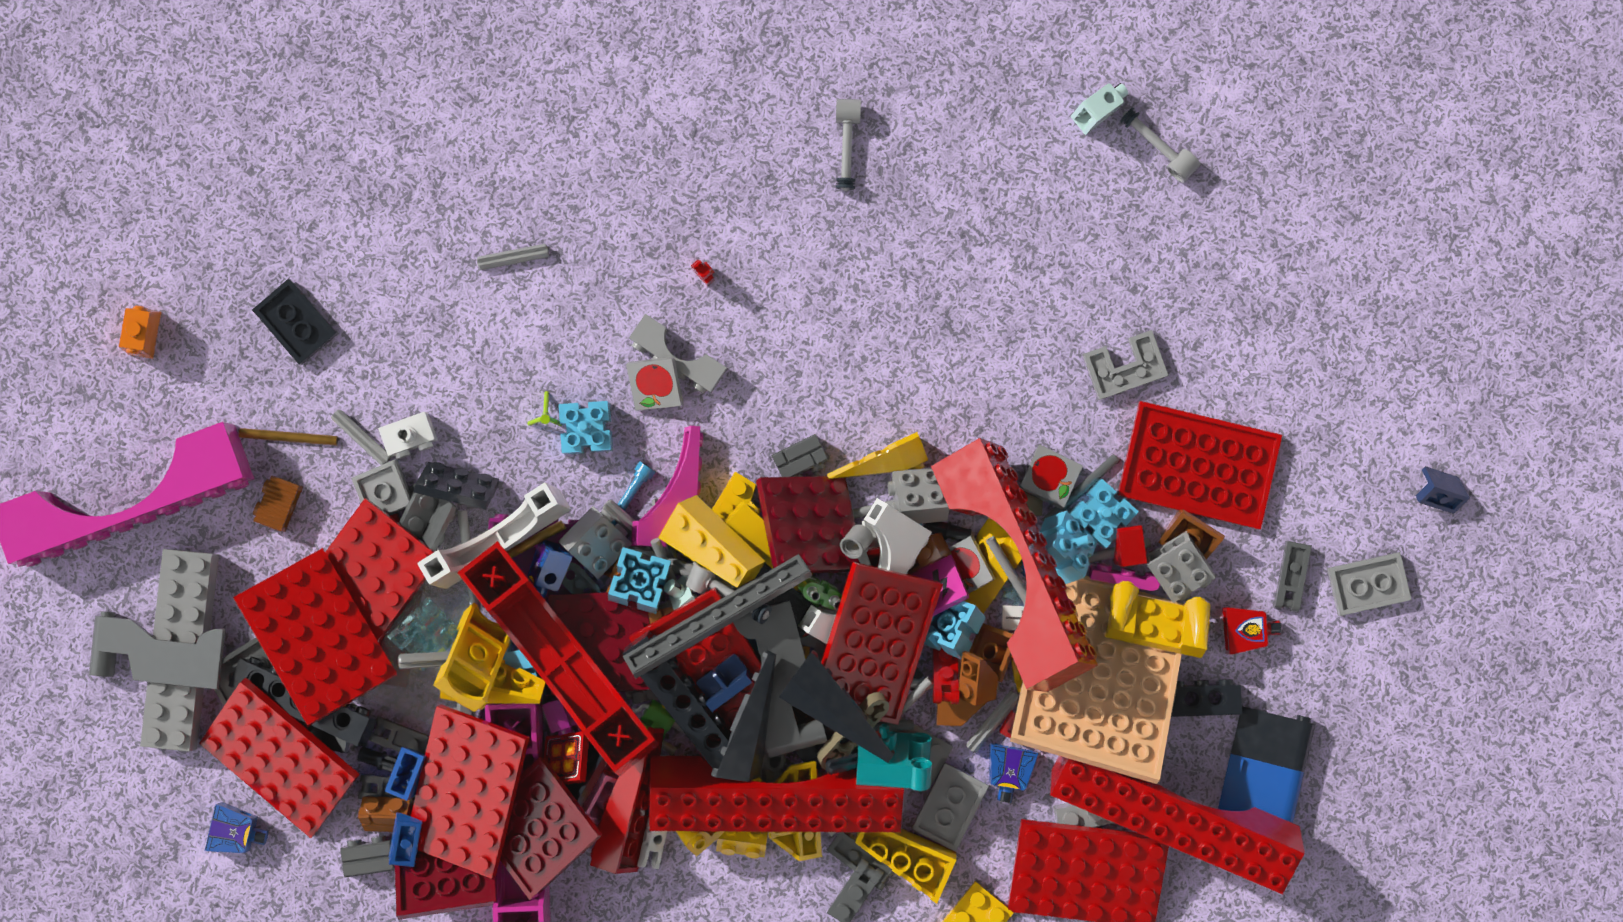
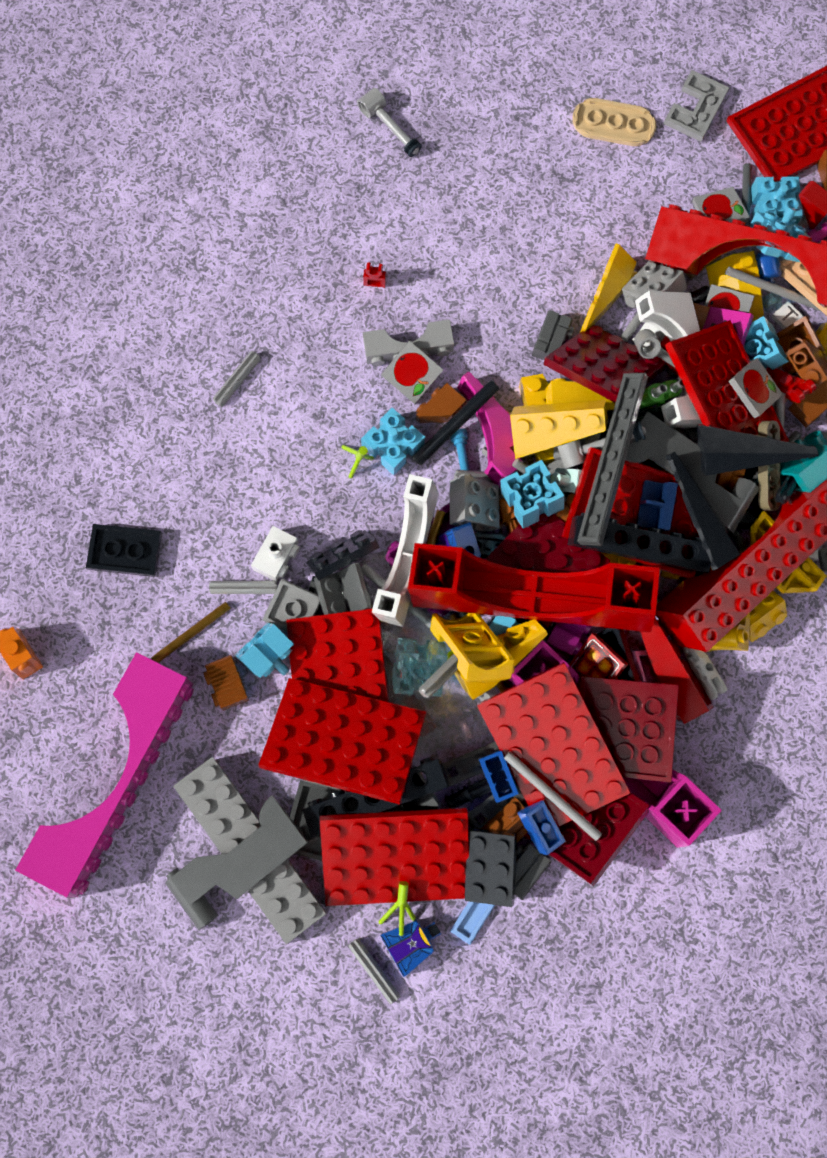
camera: 40 degrees left, 10 degrees down
none -> medium azure brick [235,622,293,678]
none -> light grey axle [349,938,400,1004]
none -> lime plant [379,881,416,936]
none -> black axle [412,380,499,465]
none -> dark orange slope [416,383,467,423]
none -> light blue tile [450,901,495,945]
none -> black plate [465,828,517,907]
none -> light grey piece [504,751,602,841]
none -> tan tile [572,98,656,146]
none -> tile [729,358,783,418]

